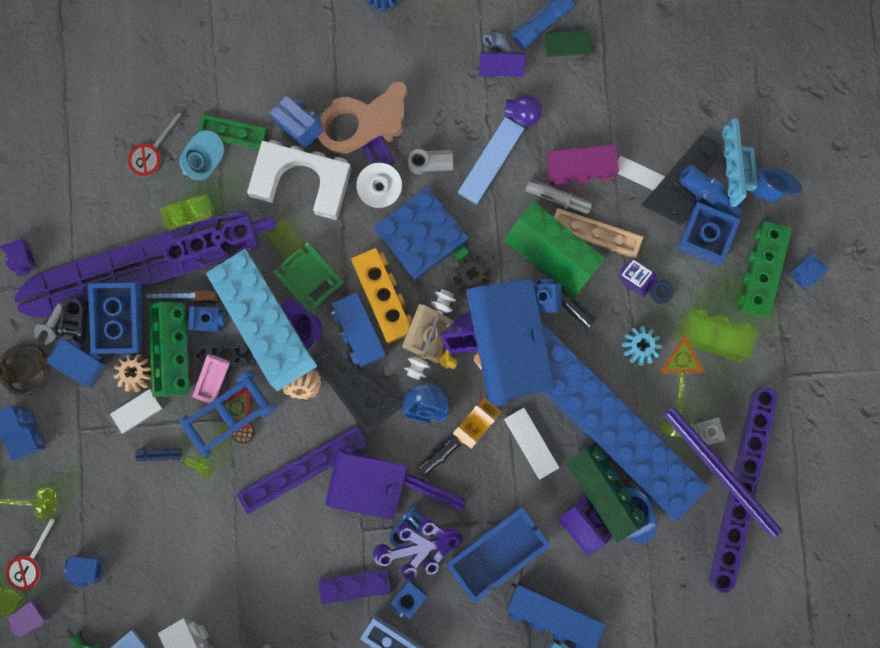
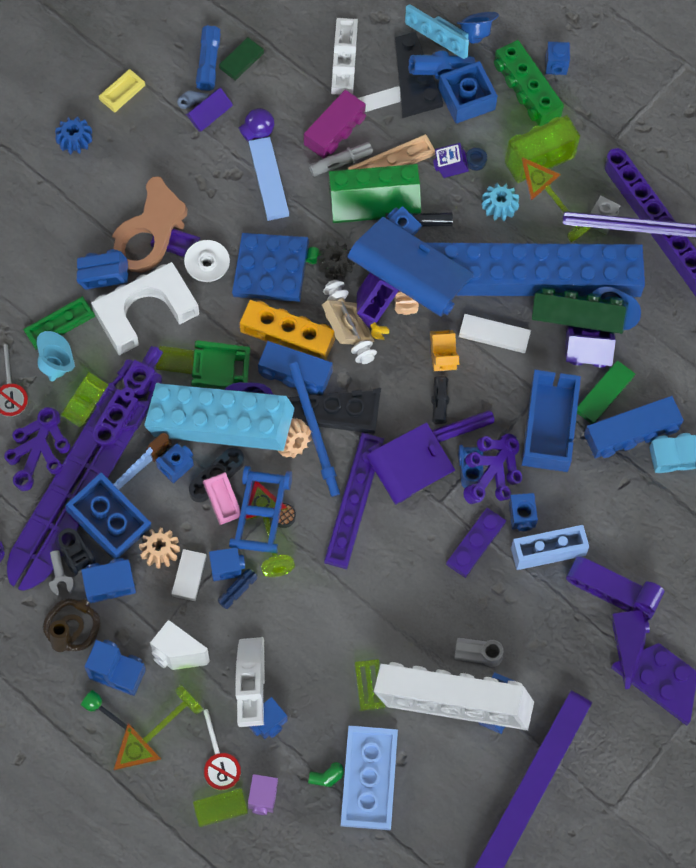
camera: 50 degrees left, 15 degrees down
green brick [148,302,190,397] -> none
blue cylinder [402,382,449,423] -> none
light grey piece [408,149,453,175] -> none
none -> dark purple plant [4,407,71,491]
none -> white slope [150,620,210,670]
none -> blue brick [209,547,245,582]
none -> white slope [236,637,265,727]
none -> blue bar [289,362,340,497]
none -> white slope [331,18,358,95]
none -> clear neon green tile [355,659,385,711]
none -> green tile [577,360,636,424]

